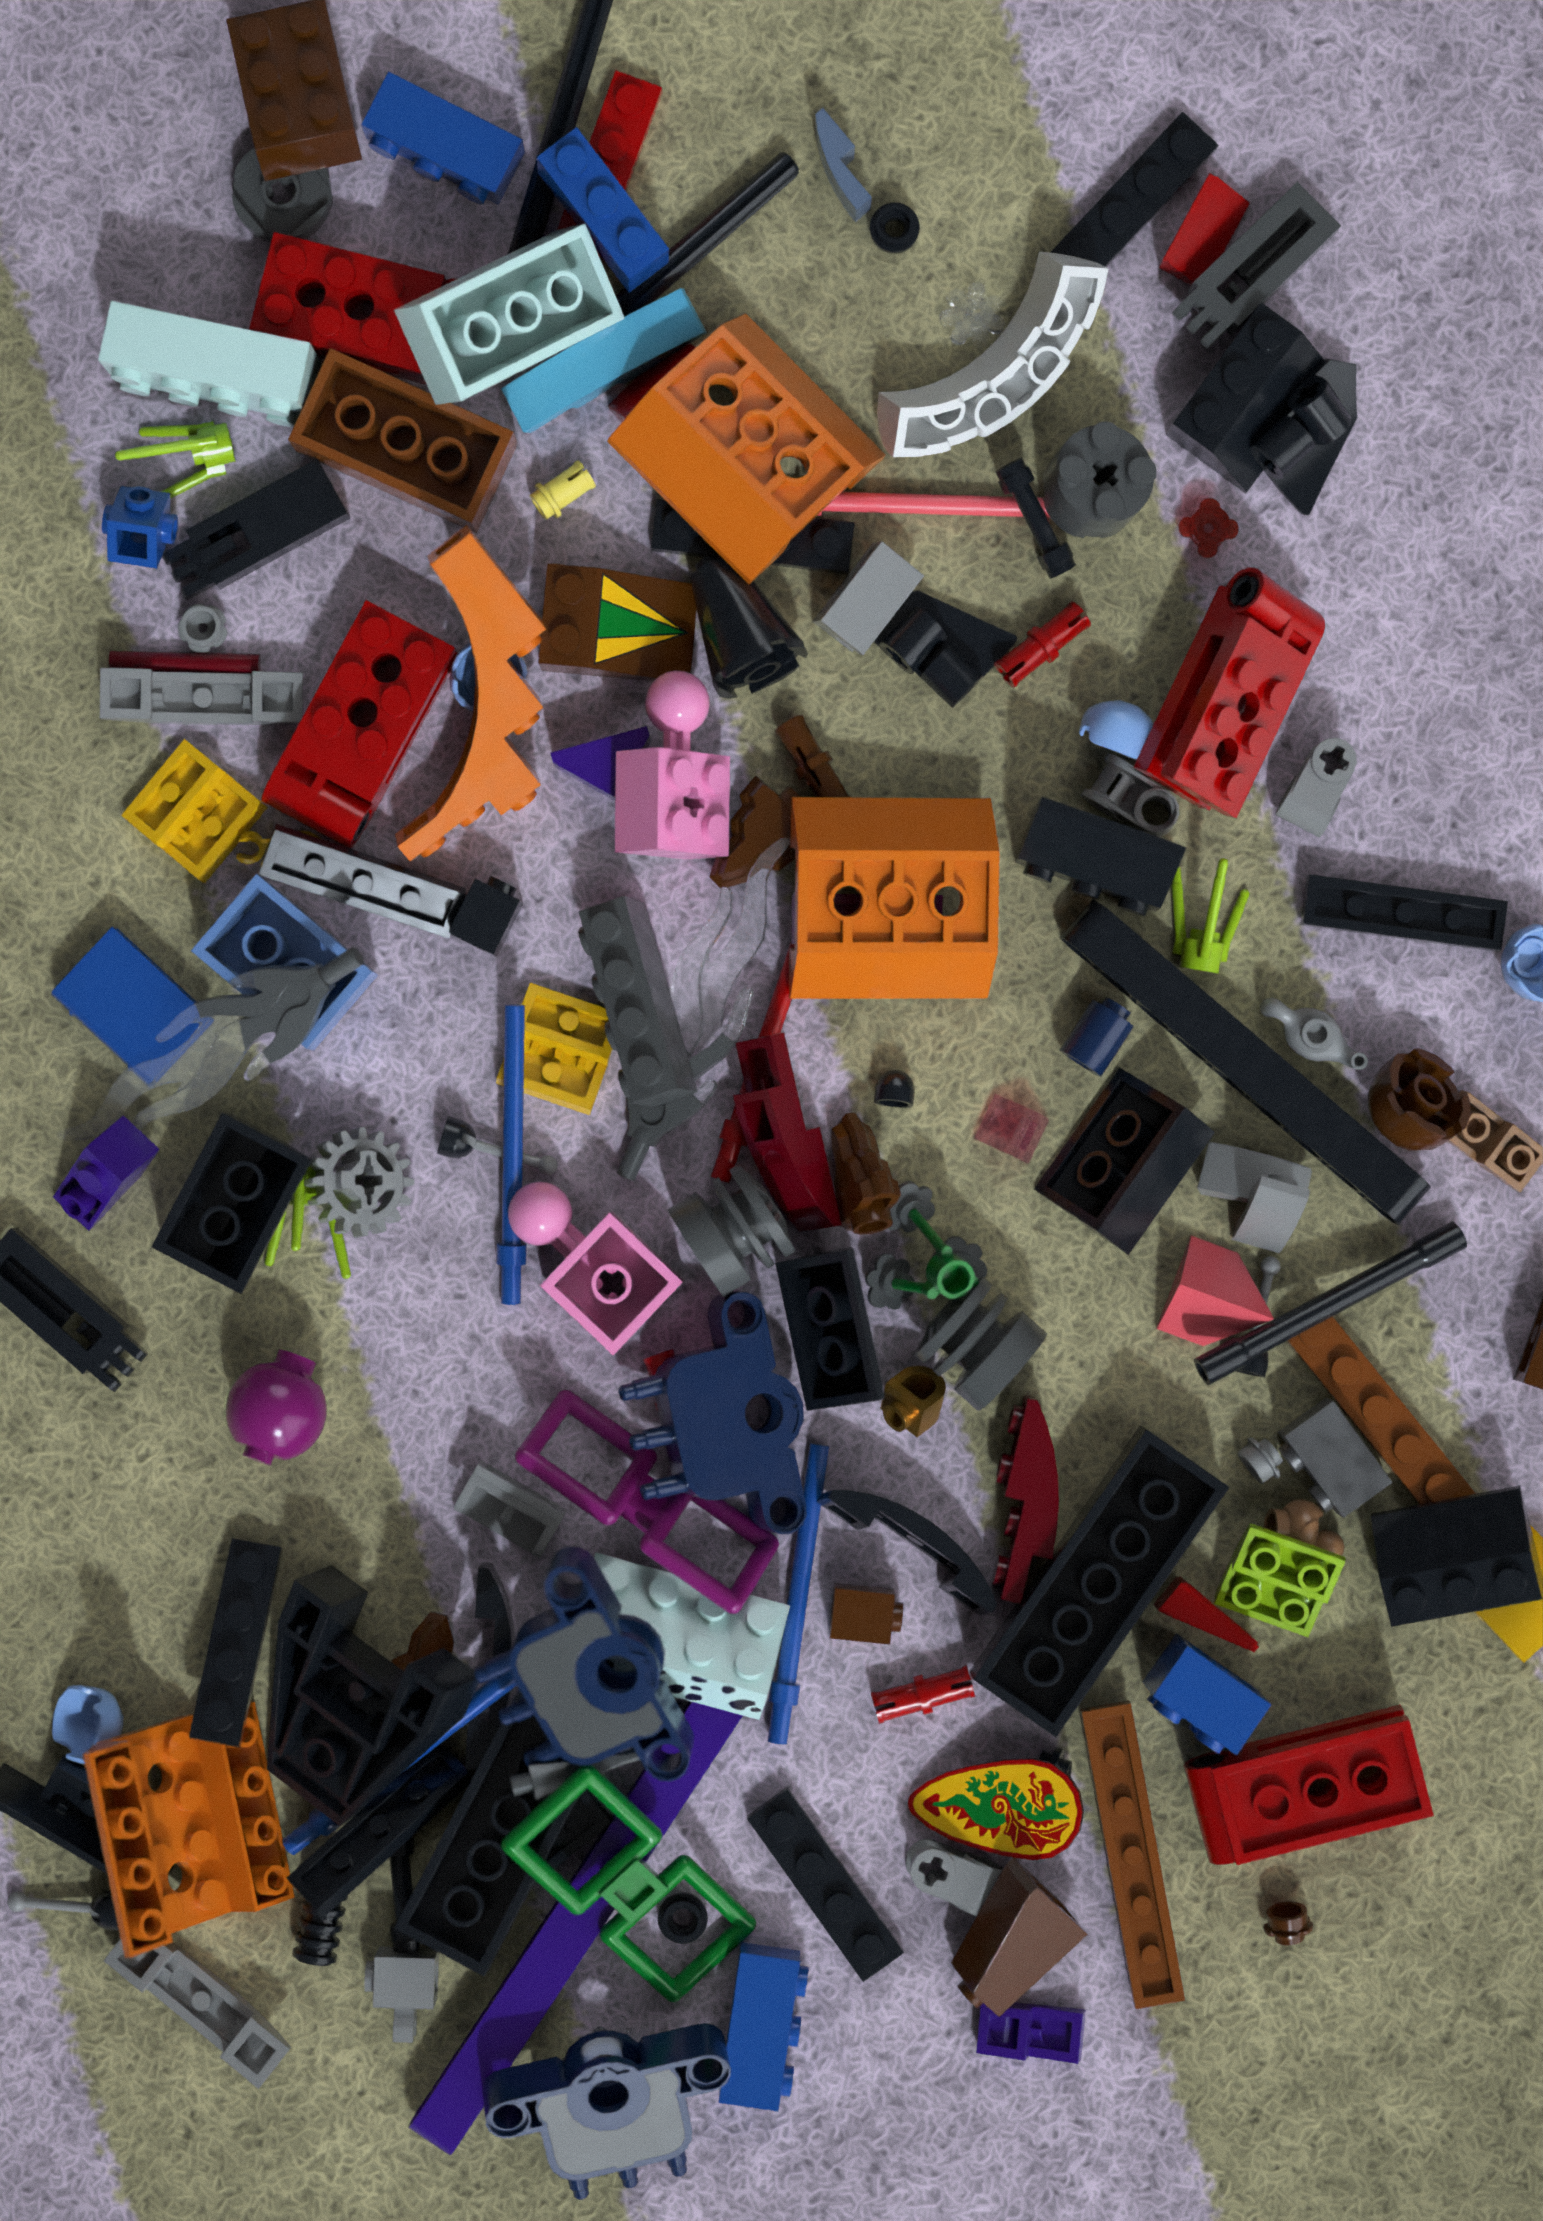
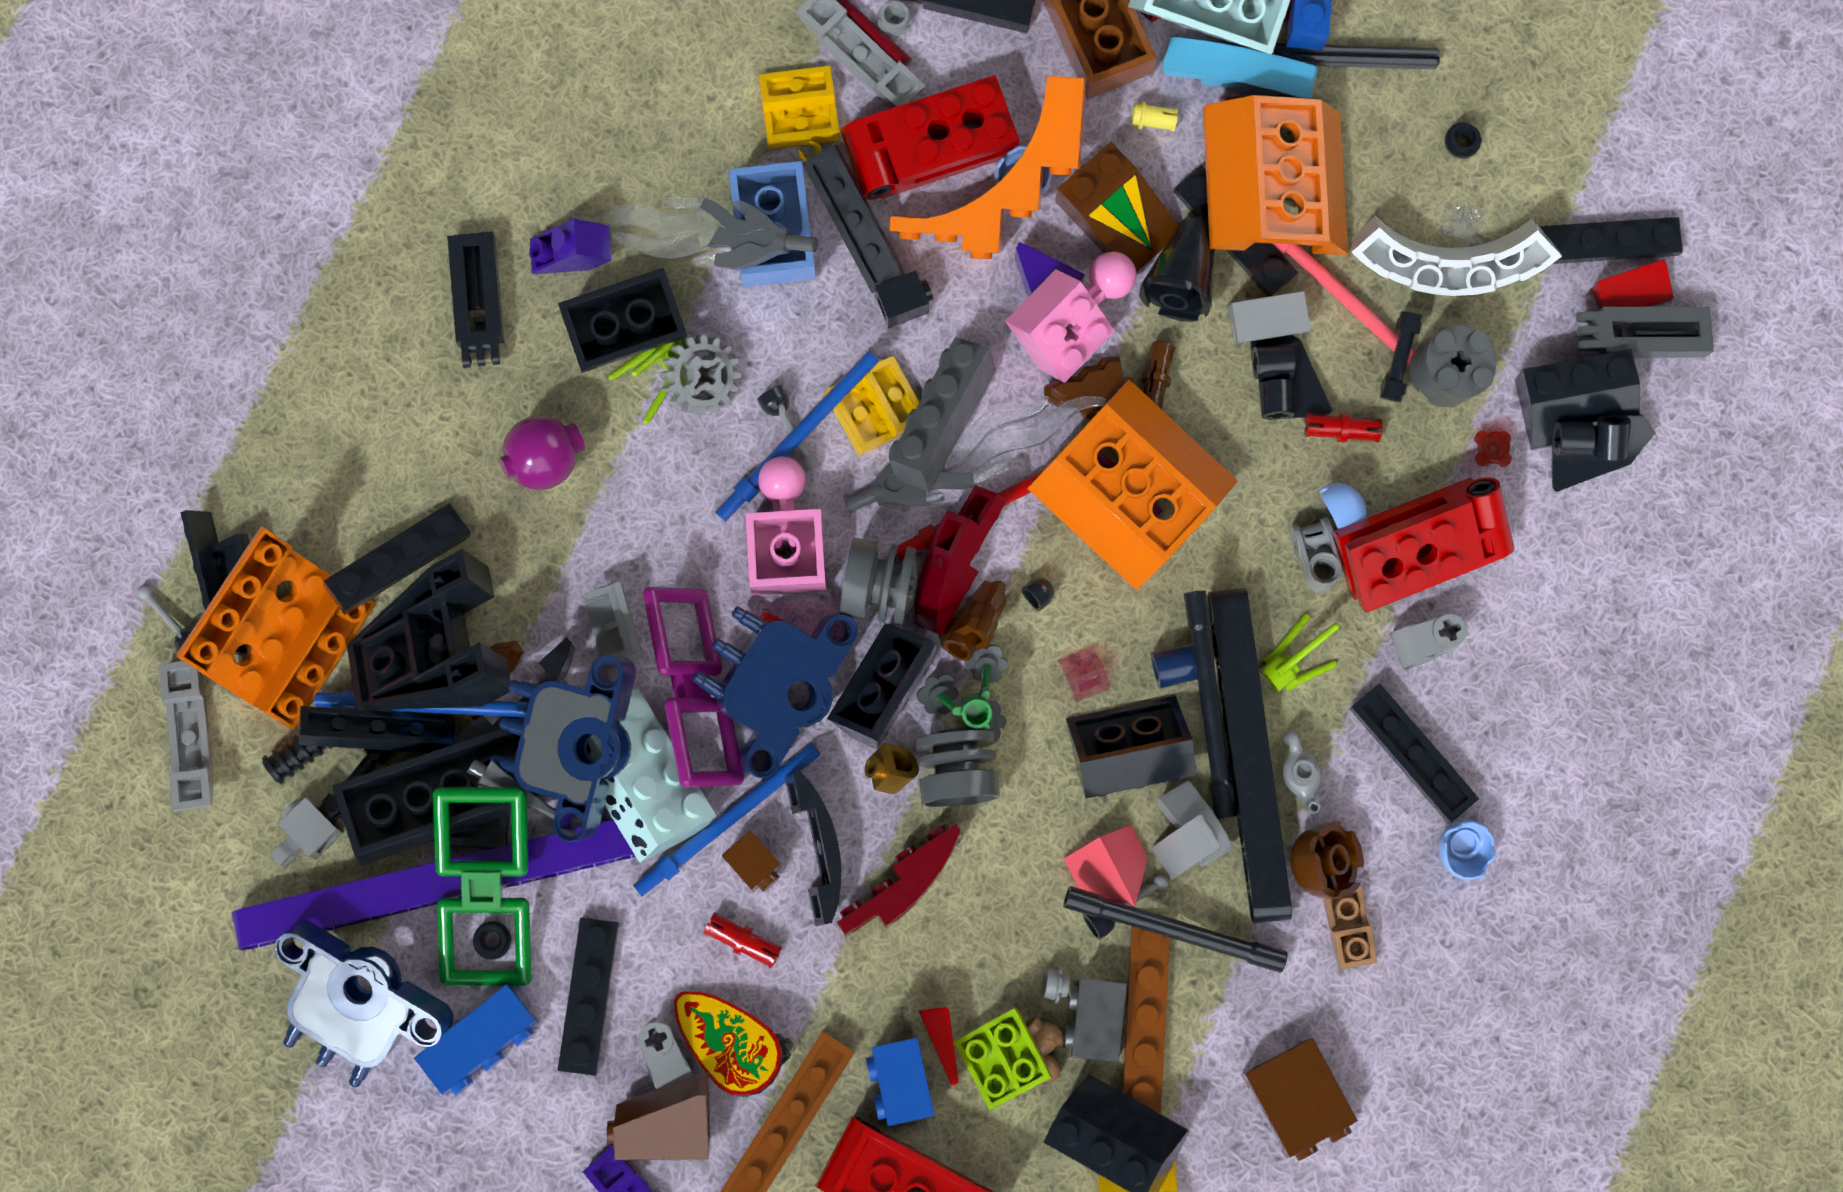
camera: 45 degrees right, 10 degrees down
blue piece [51,927,216,1087] -> none
light blue hair [52,1685,124,1764] -> none
sand blue slope [815,108,872,222] -> none
black brick [970,1425,1230,1737] -> none
black slope [1015,797,1186,916] -> none
none -> black piece [1183,590,1237,819]

